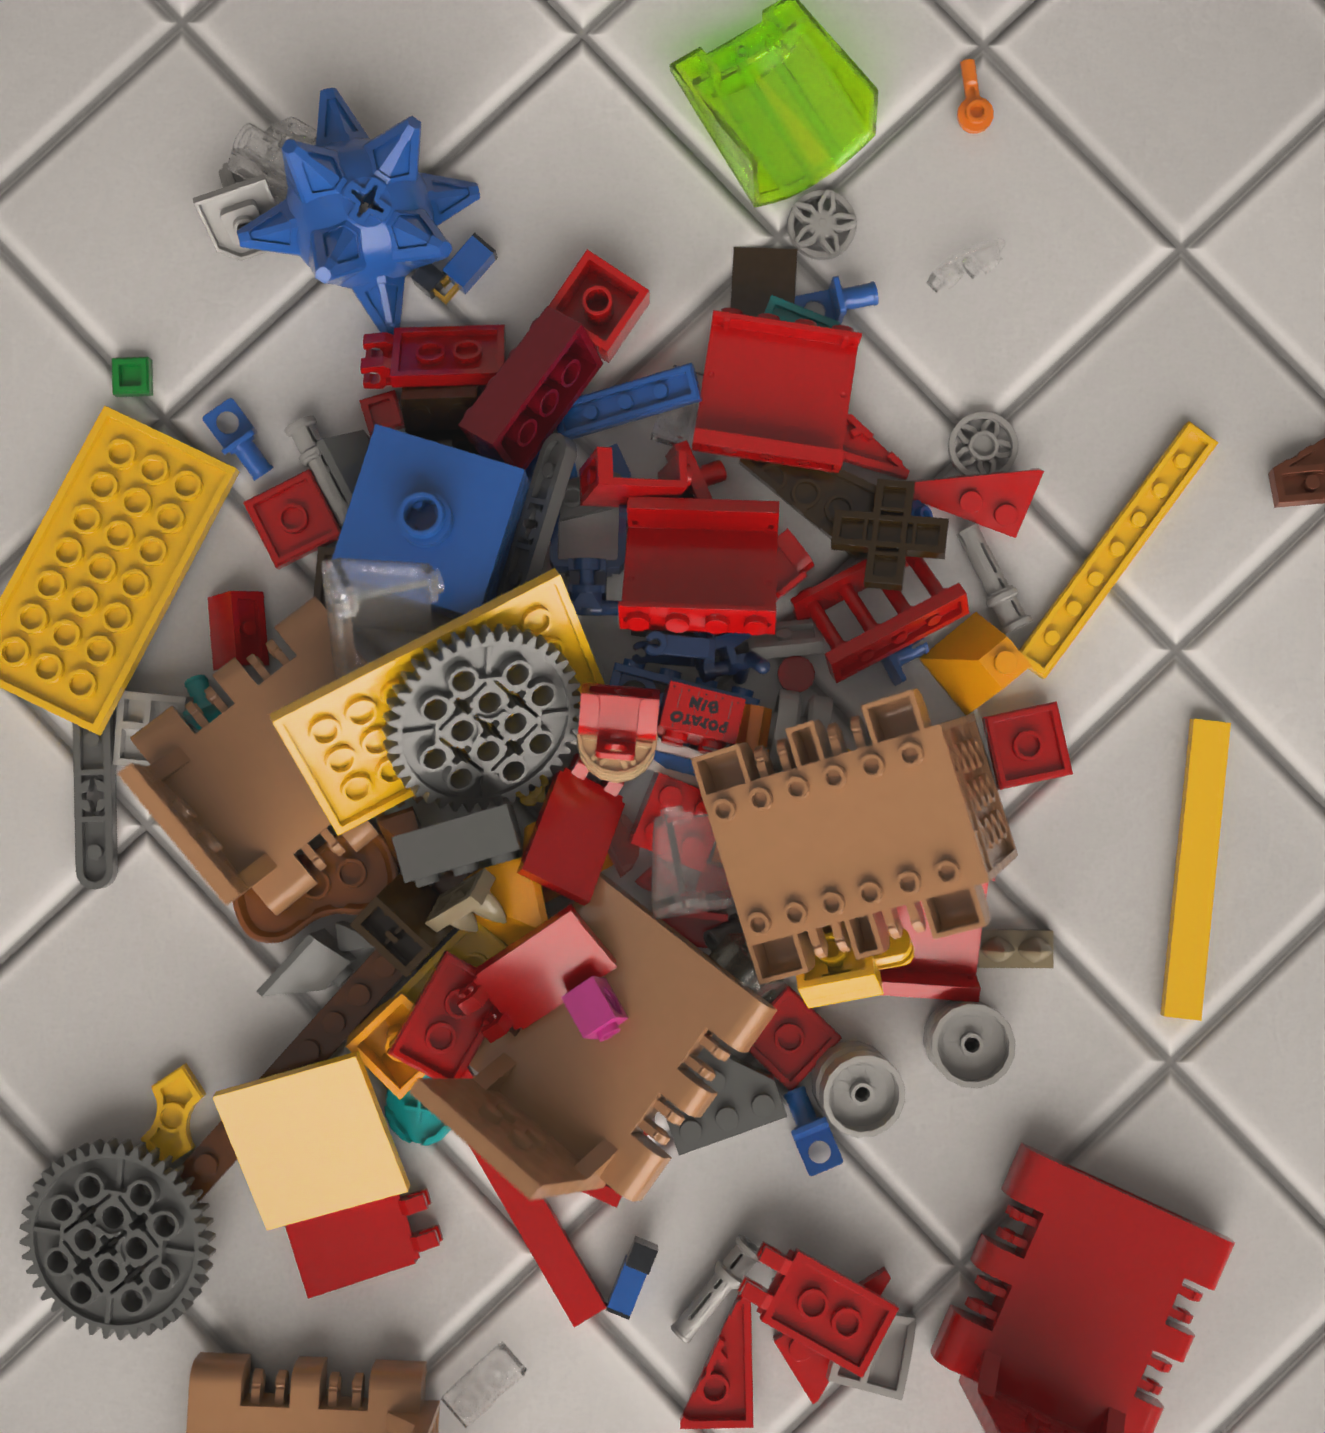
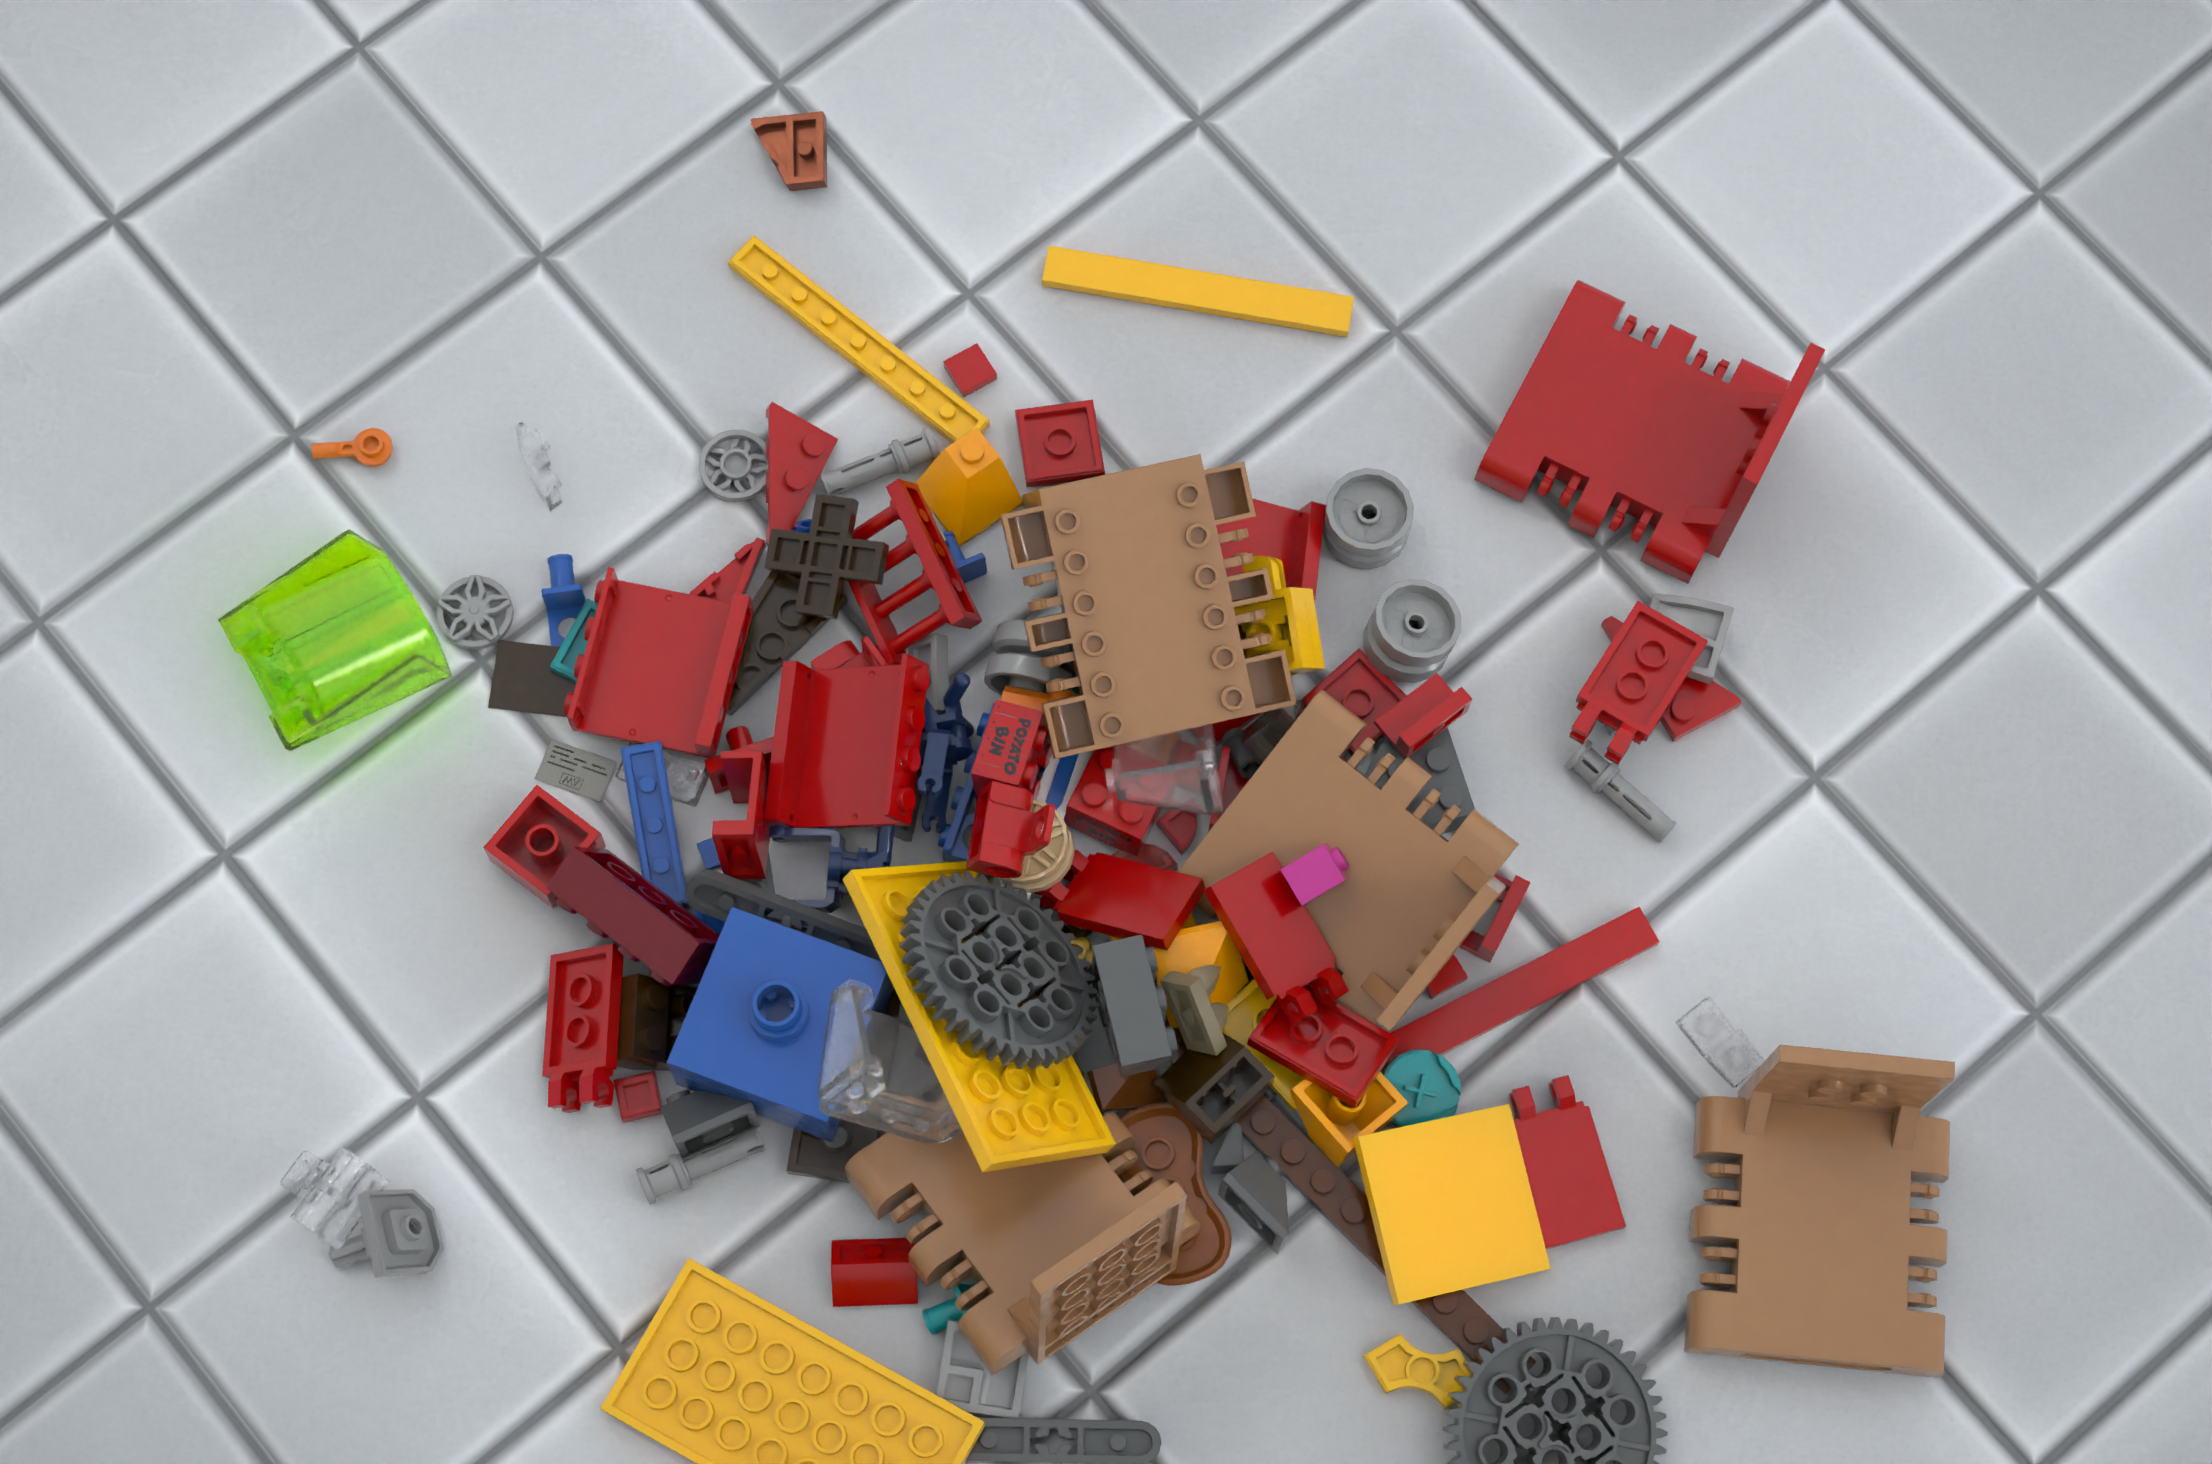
camera: 90 degrees left, 15 degrees down
green tile [112,357,153,397] -> none
blue bracket [202,398,273,481] -> none
blue piece [236,88,480,335] -> none
red plate [243,469,341,570] -> none
piece [411,233,498,305] -> none
piece [606,1236,658,1320] -> none
red wing [680,1292,754,1429] -> none
red tile [777,656,815,693] -> none
blue bracket [783,1086,843,1176] -> none
dark tan tile [977,929,1054,968] -> none
none -> clear smoke sticker [535,740,617,802]
none -> red tile [943,343,997,398]
none -> red panel [1374,673,1472,759]

